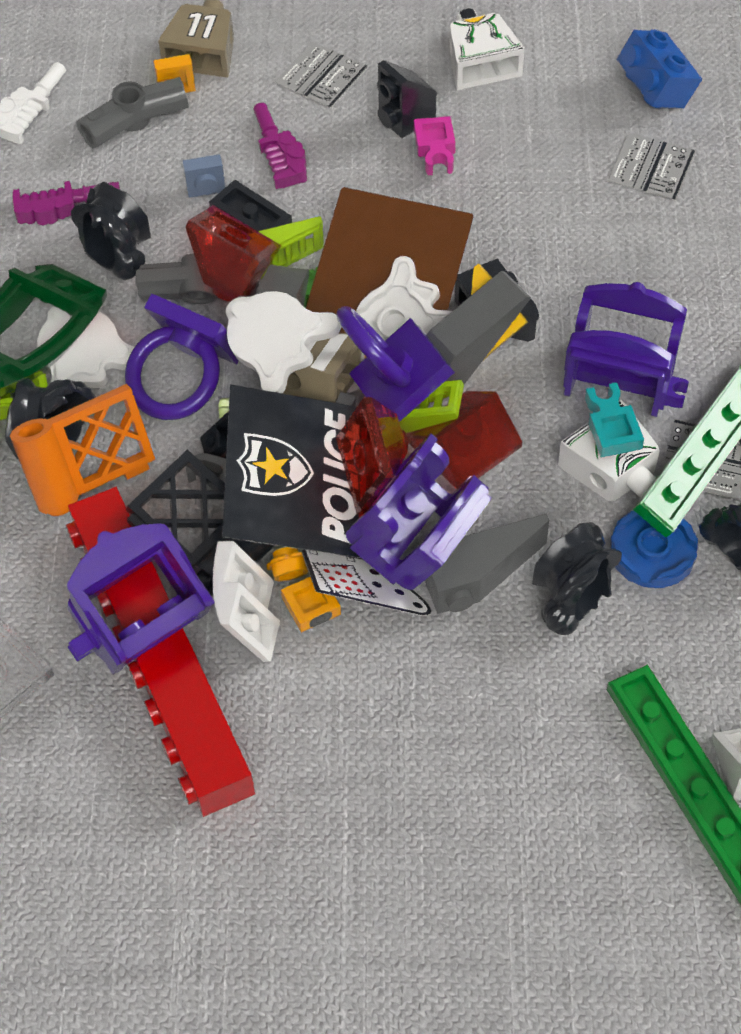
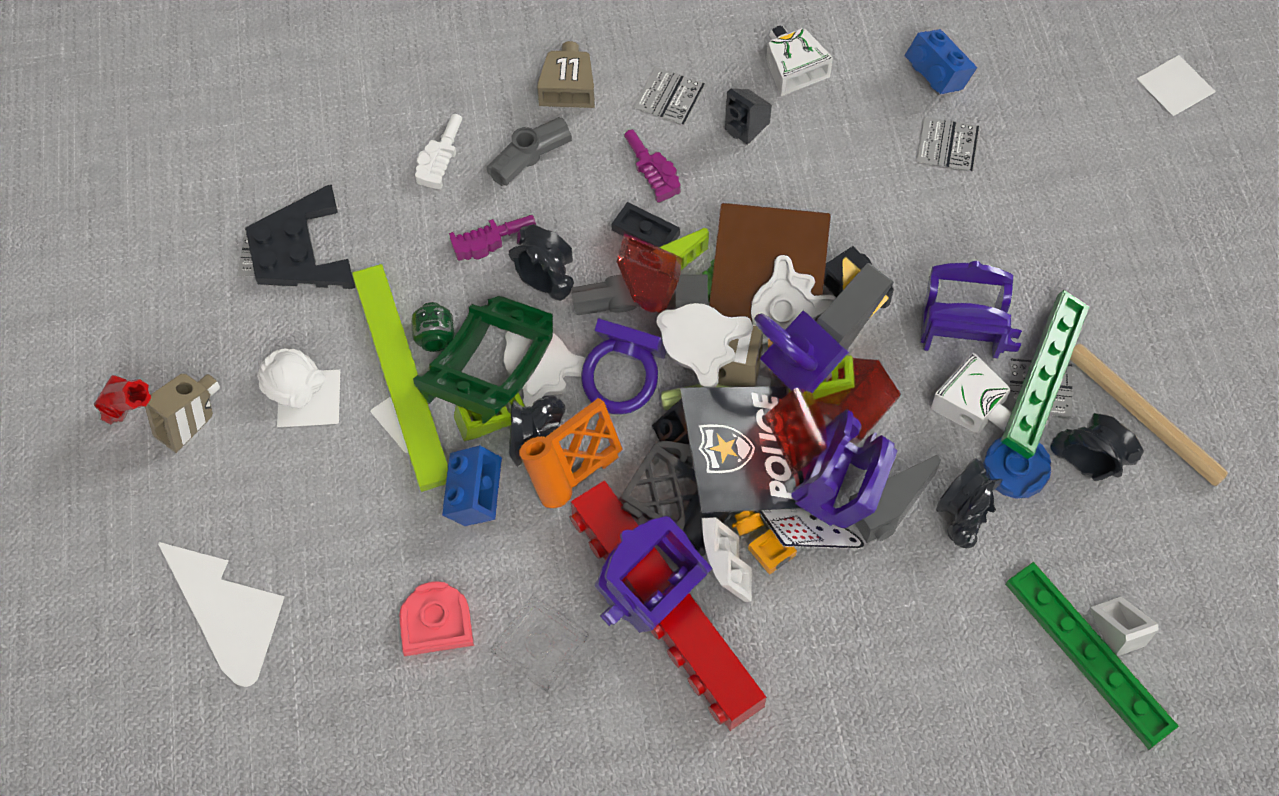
camera: 10 degrees left, 5 degrees up
light orange plate [153,54,196,93] -> none
sand blue plate [183,154,225,198] -> none
dark pink plate [414,116,456,176] -> none
teal plate [585,383,644,458] -> none

